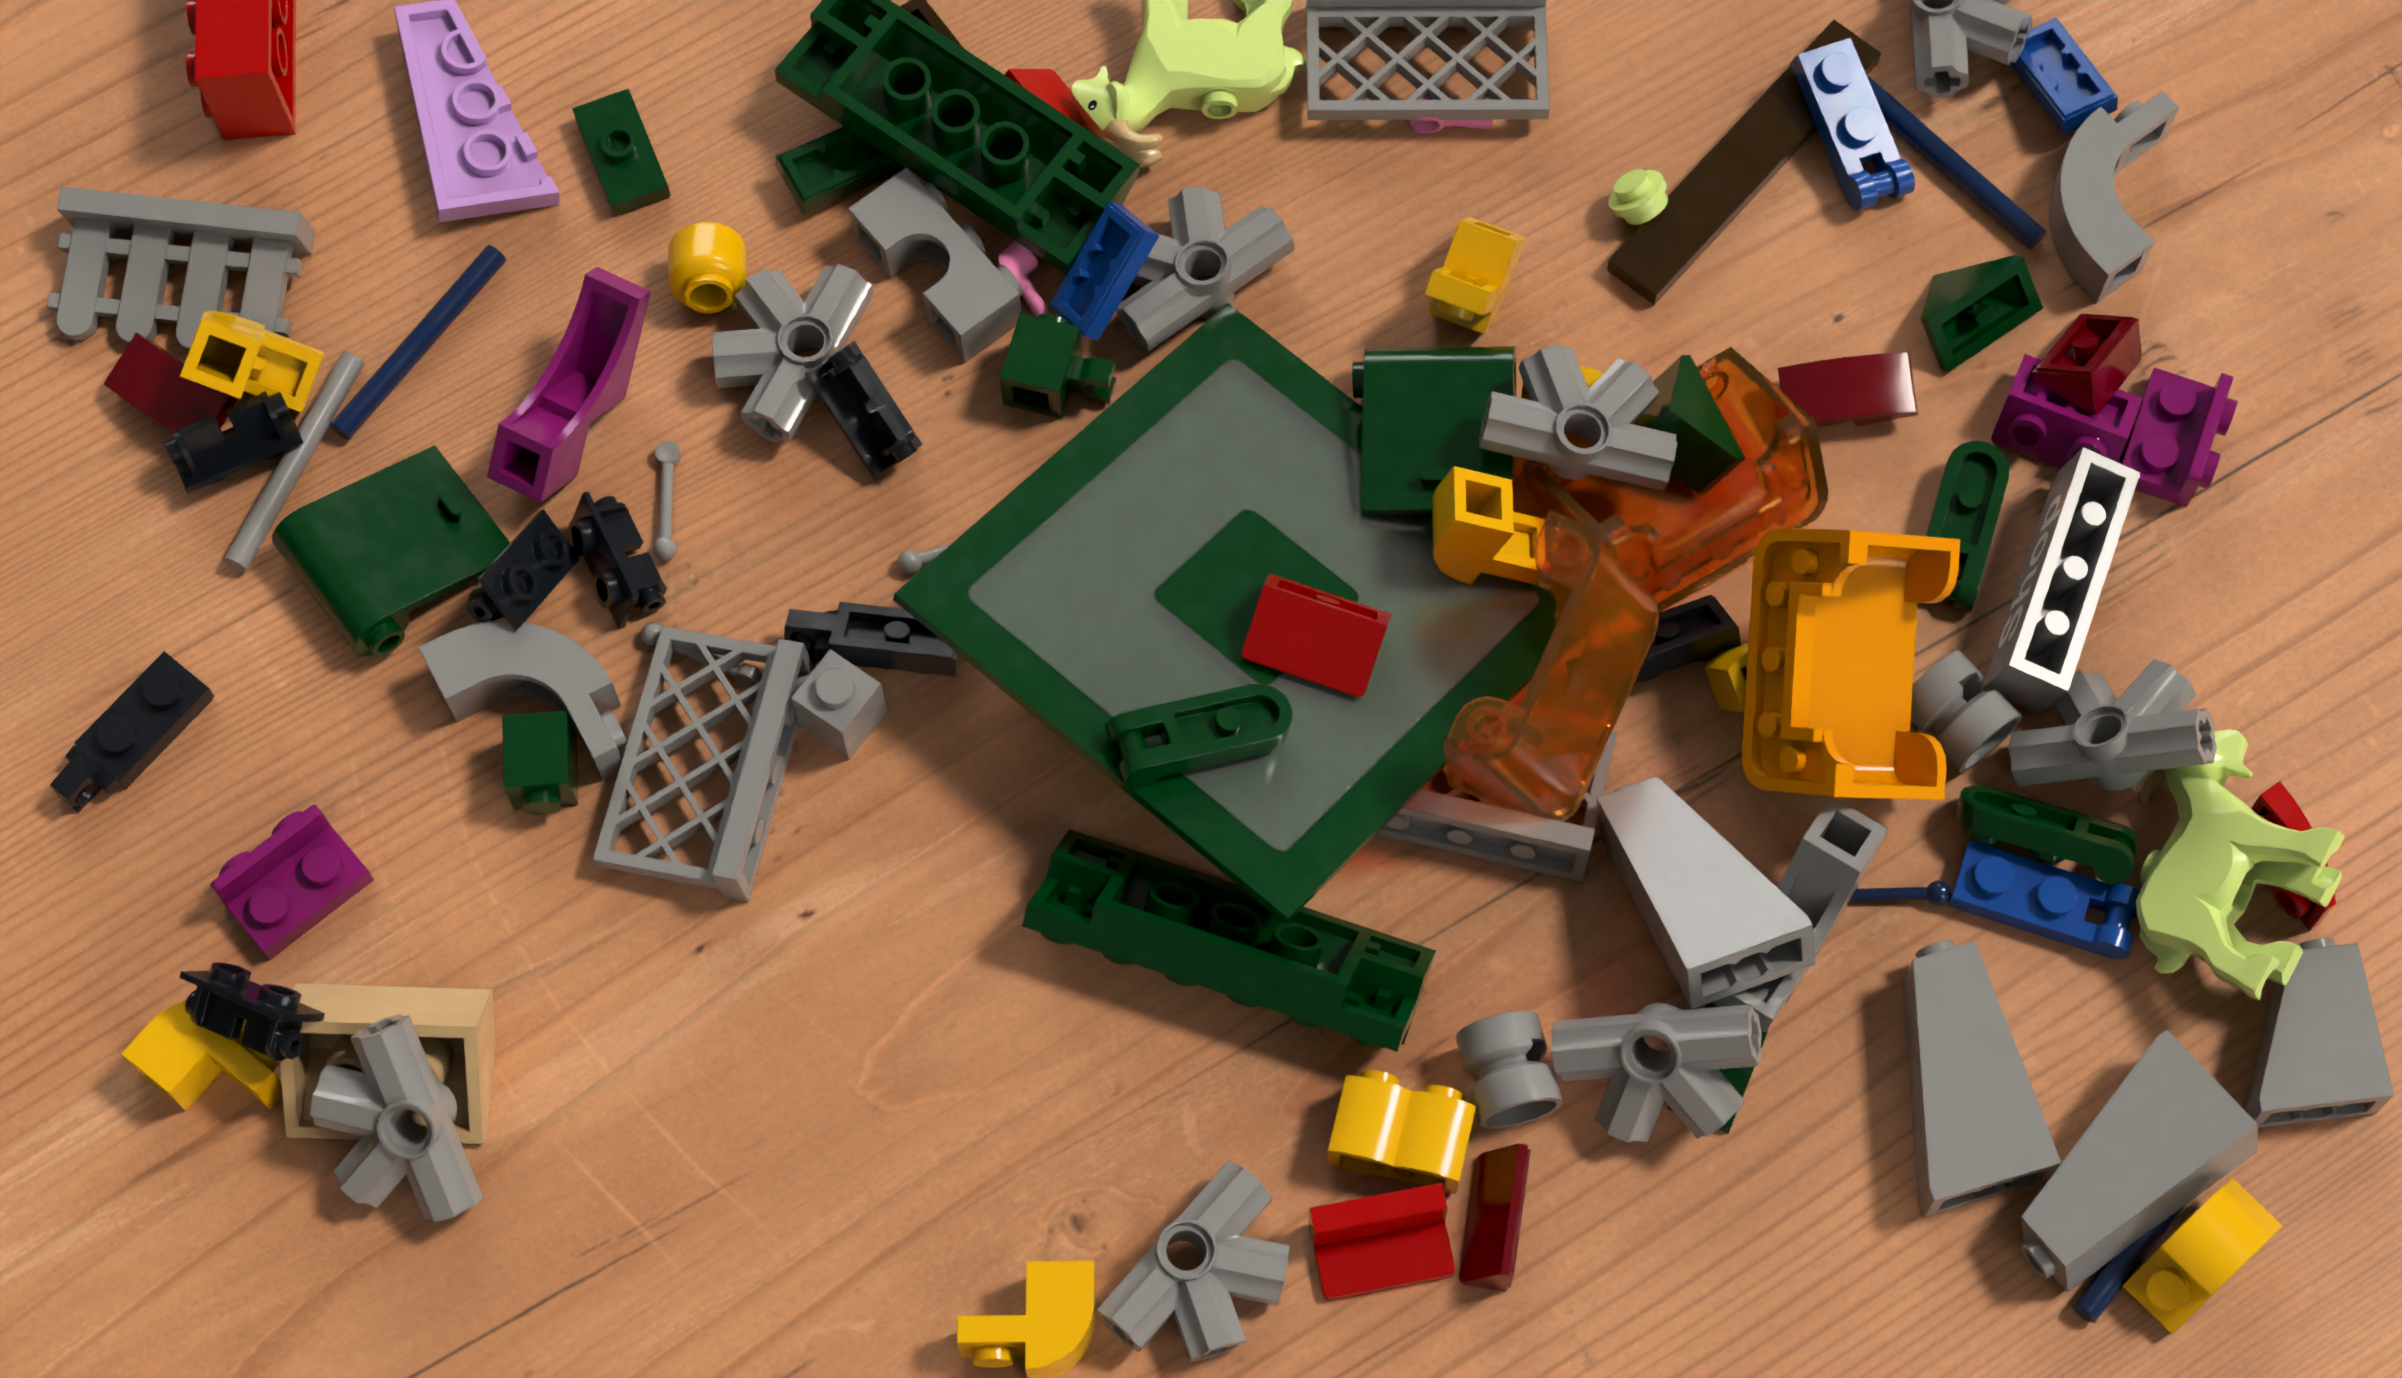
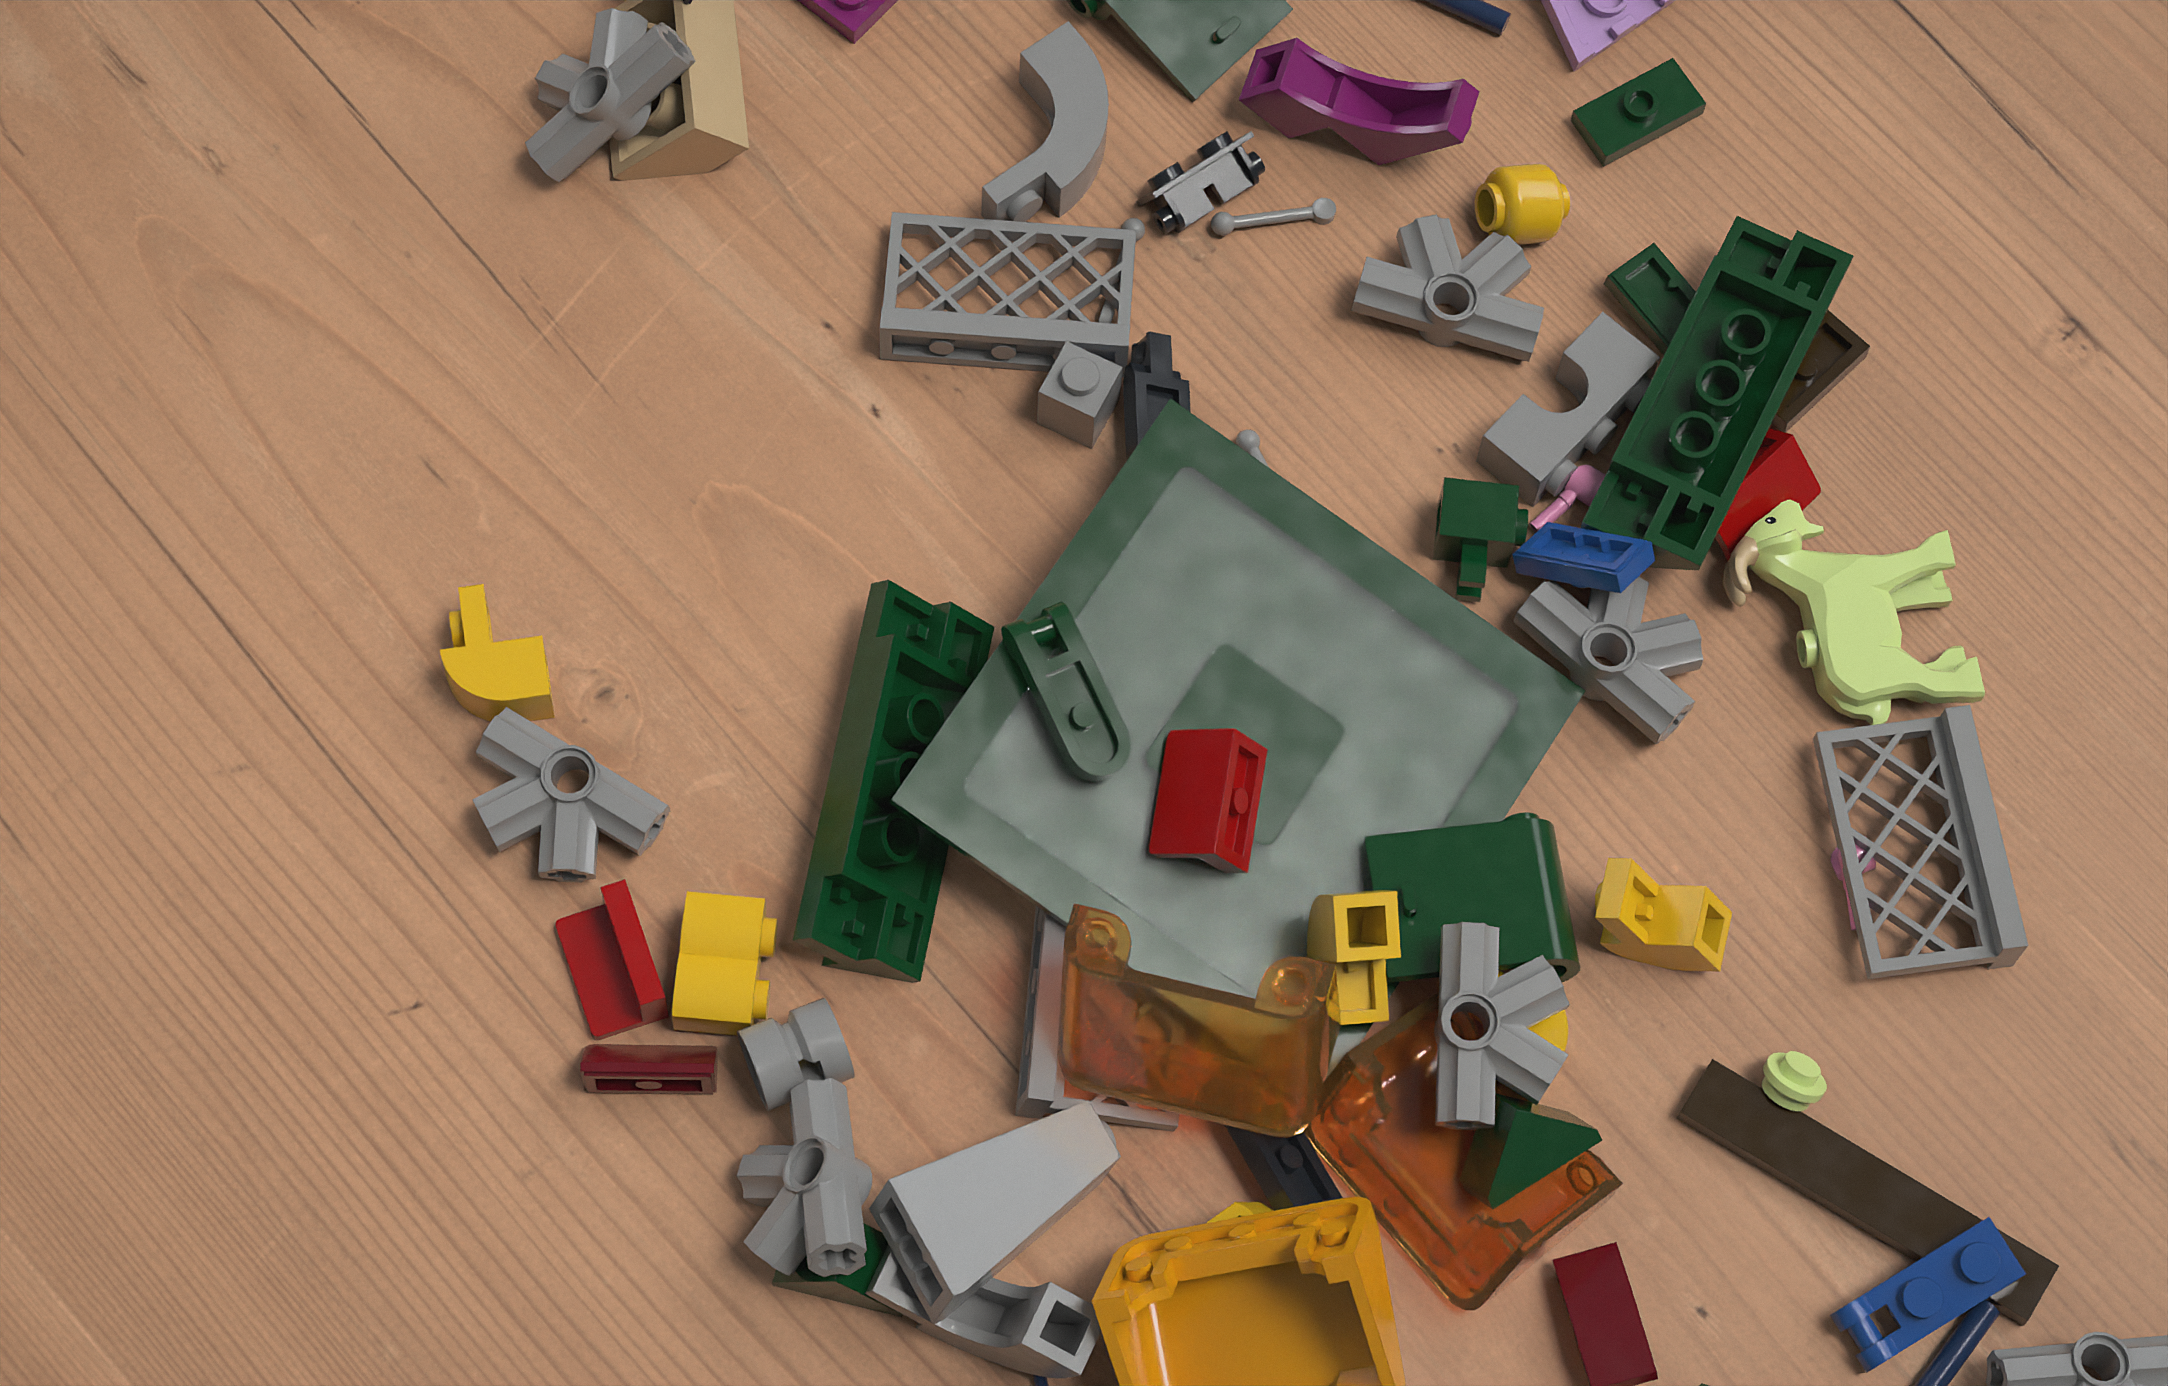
camera: 75 degrees right, 0 degrees up
black hinge [468,509,580,630] -> none
dark green brick [502,711,578,815] -> none
black hinge [804,341,923,478] -> none

